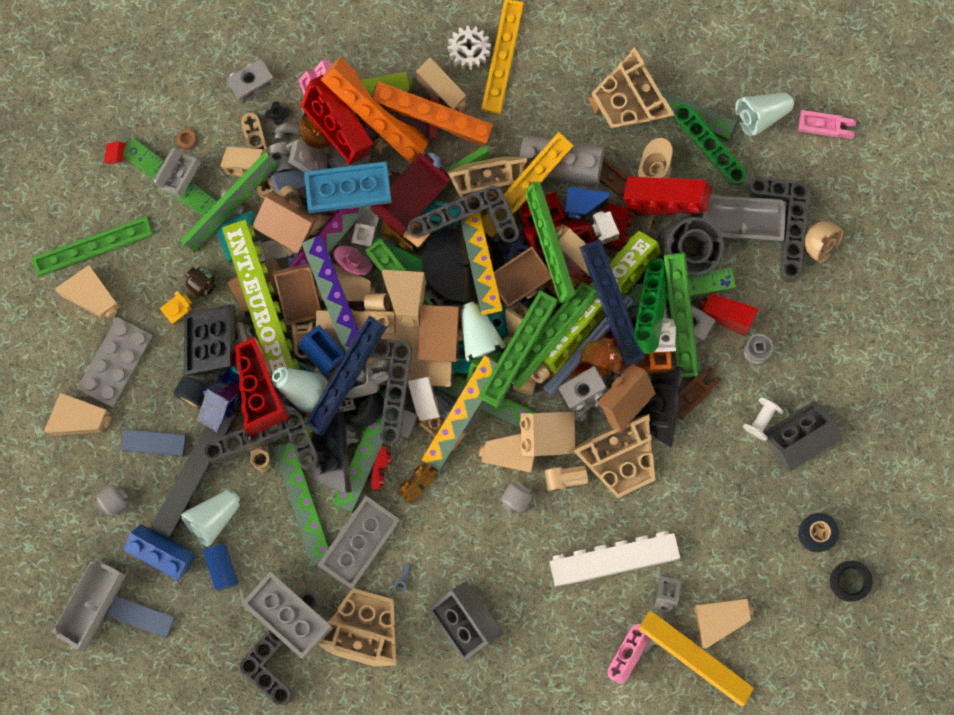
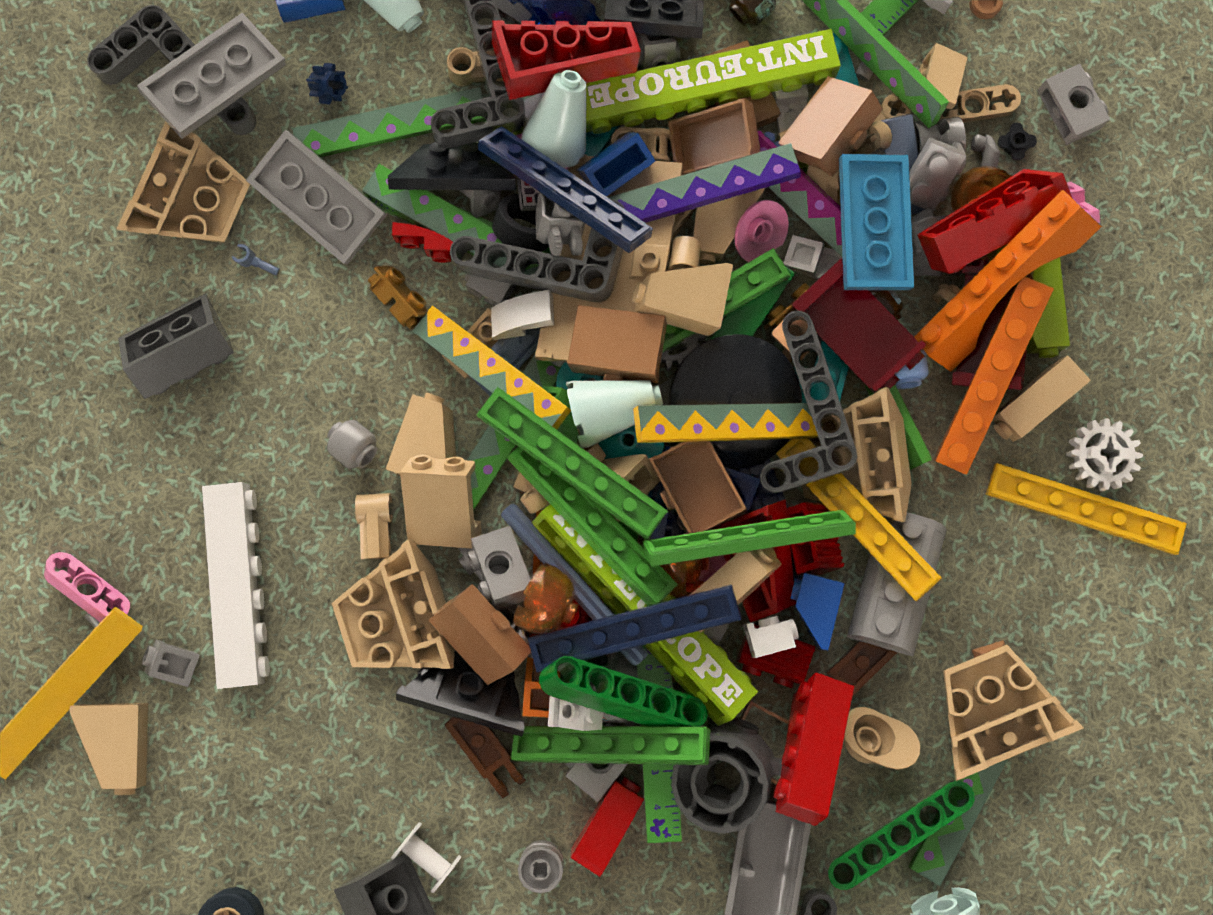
camera: 90 degrees right, 5 degrees up
none -> dark blue gear [306,63,348,105]

